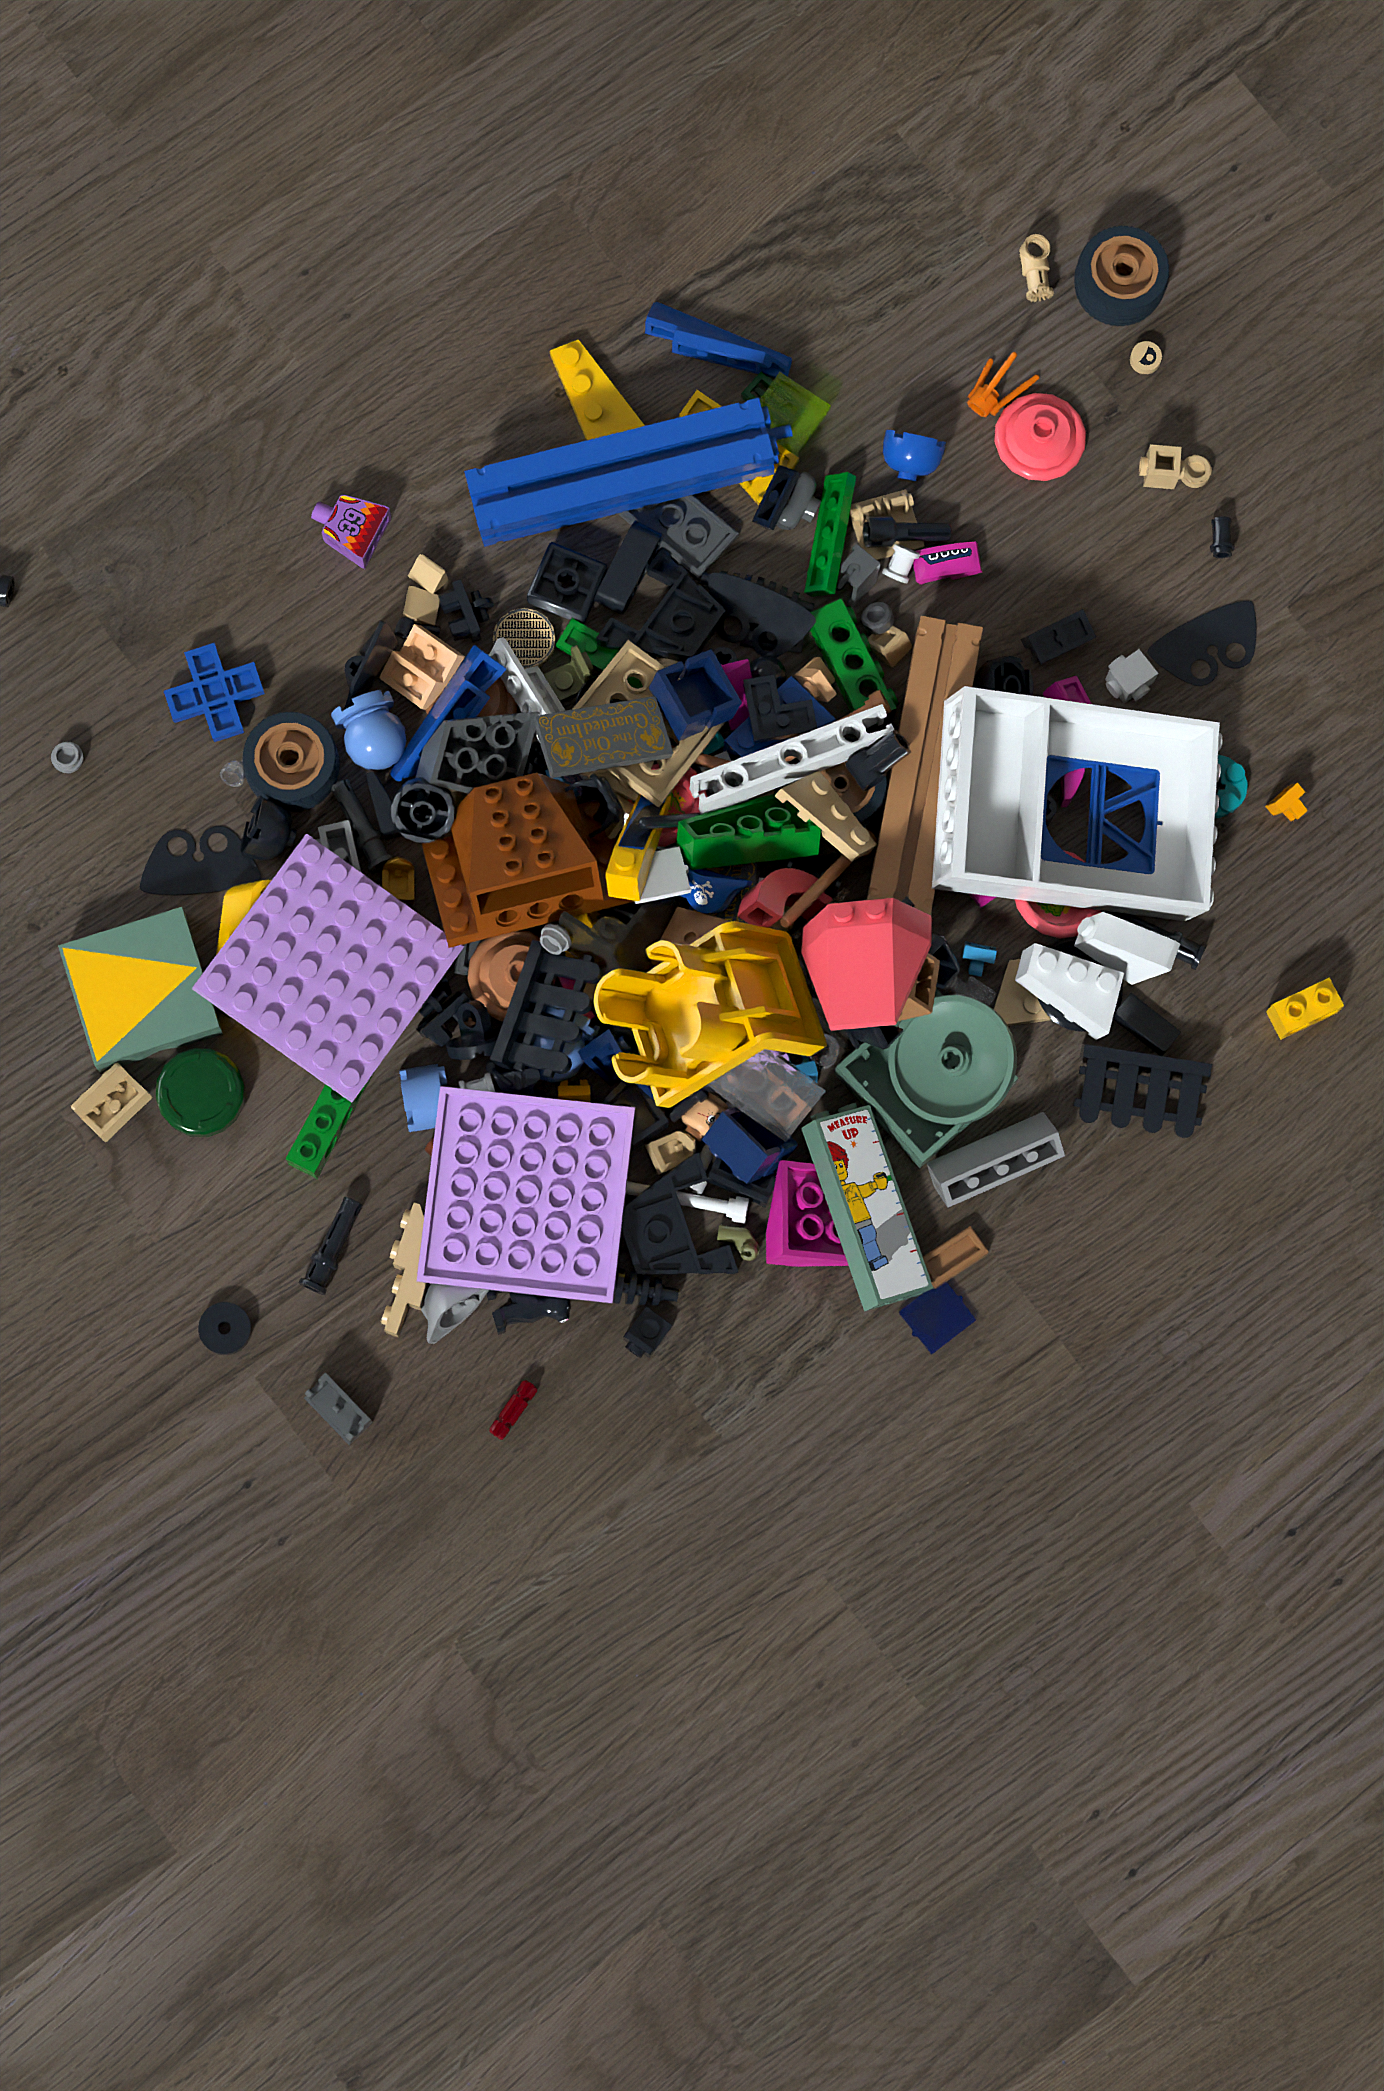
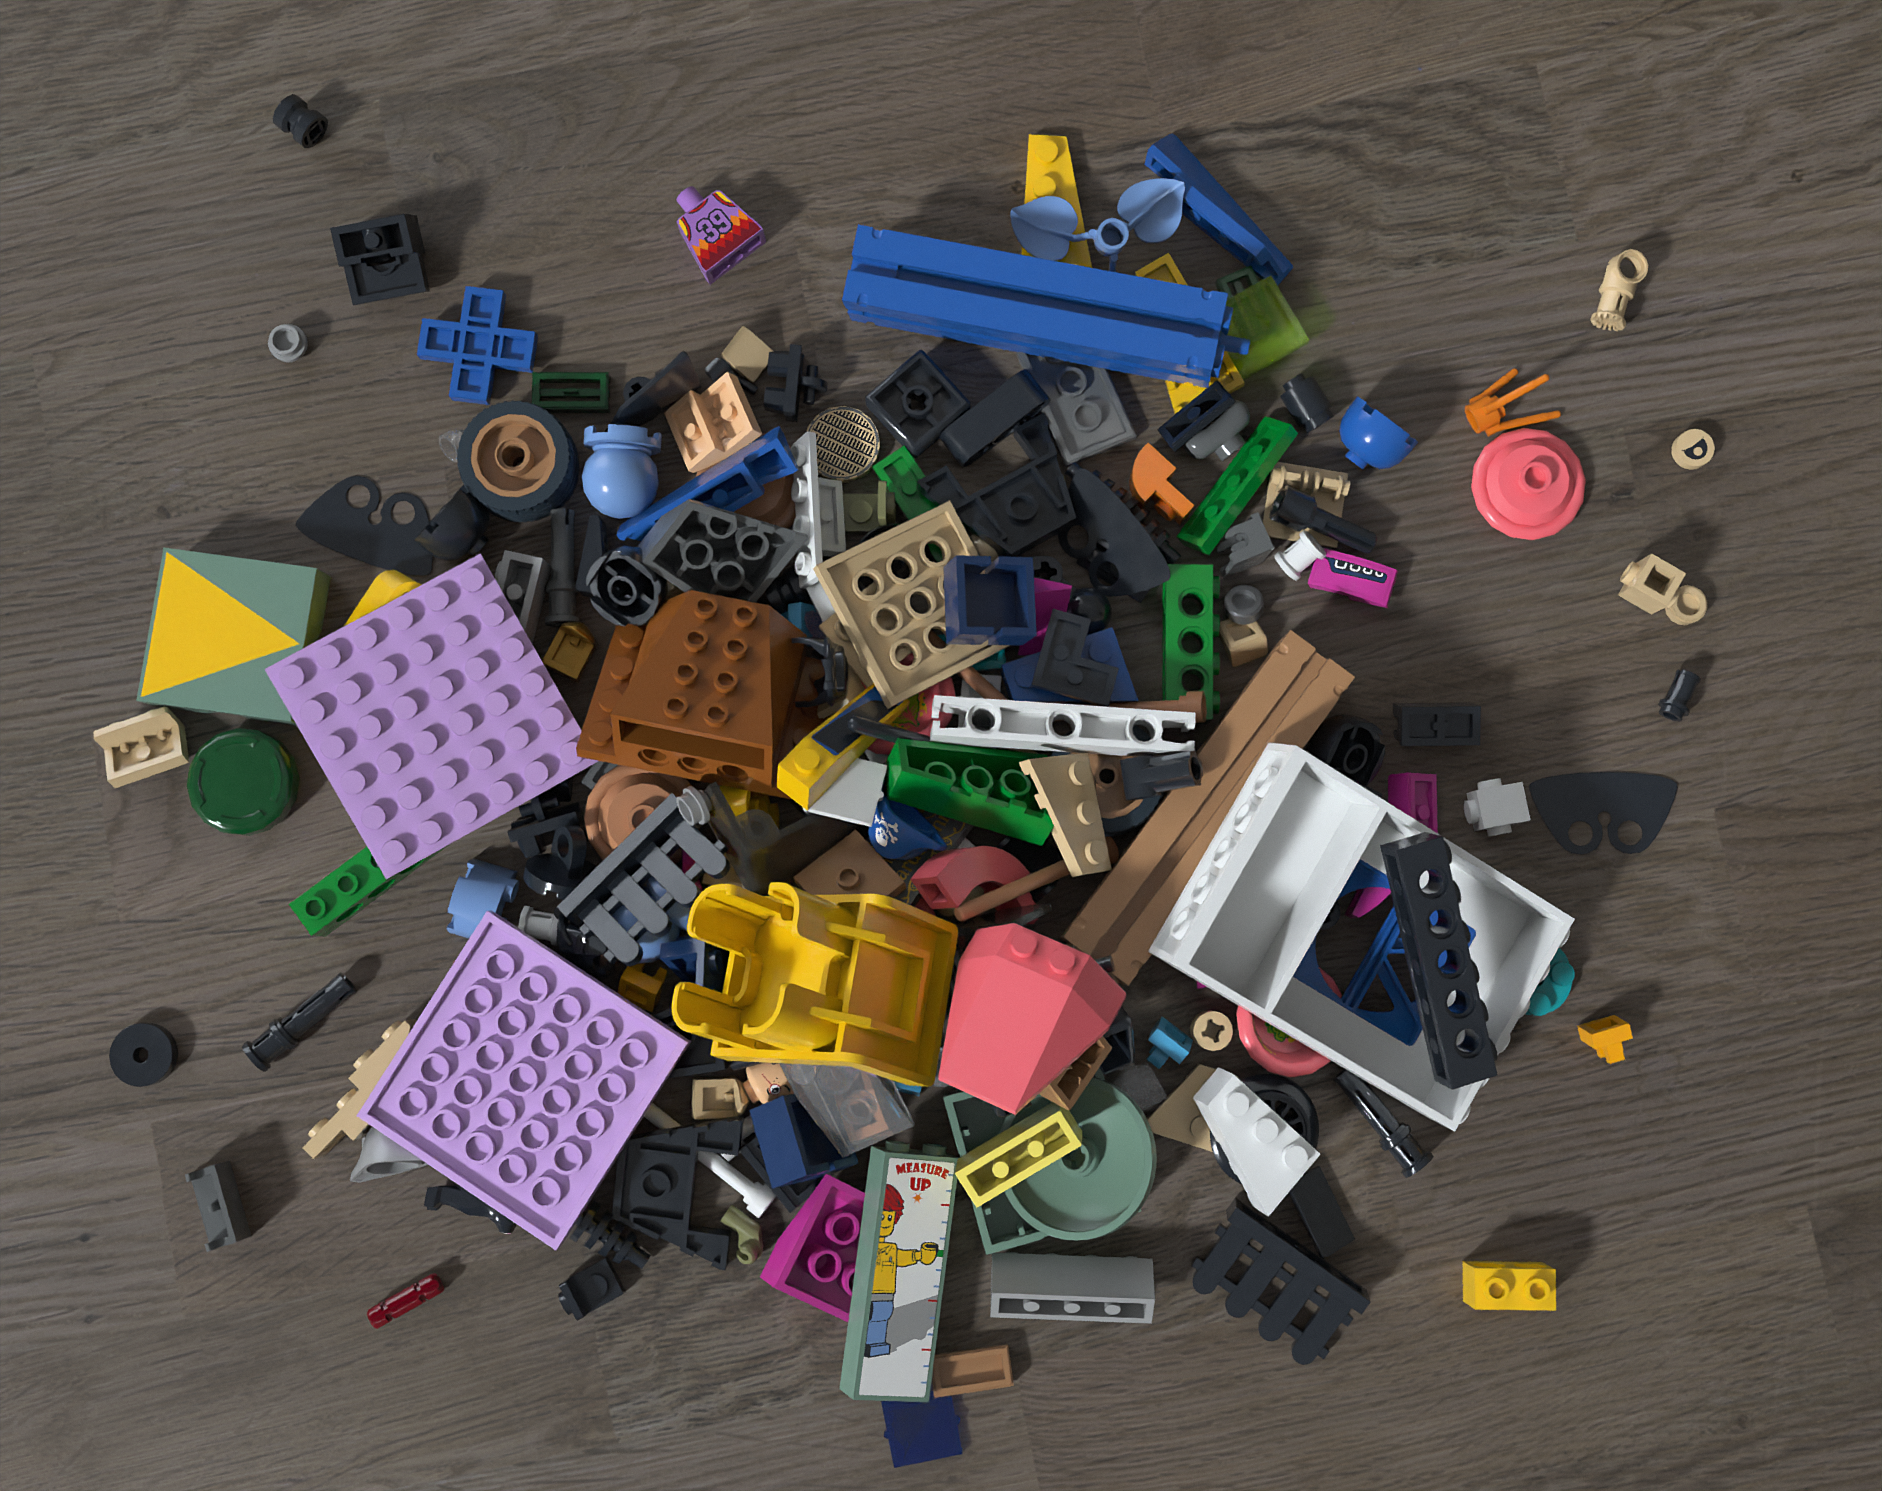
camera: 35 degrees right, 5 degrees up
tan slope [408,554,448,594] -> none
dark grey tile [533,696,674,778] -> none
light nougat bracket [794,657,837,702] -> none
wheel [1074,225,1169,326] -> none
white slope [1074,912,1180,985] -> none
none -> black brick [330,214,430,305]
none -> dark green tile [532,372,611,413]
none -> light yellow brick [955,1102,1082,1208]
none -> medium blue plant [1010,178,1185,272]
none -> orange brick [1129,443,1195,525]
none -> tan wheel [1190,1010,1233,1051]
none -> black brick [1280,373,1334,433]
none -> black brick [1380,832,1498,1090]

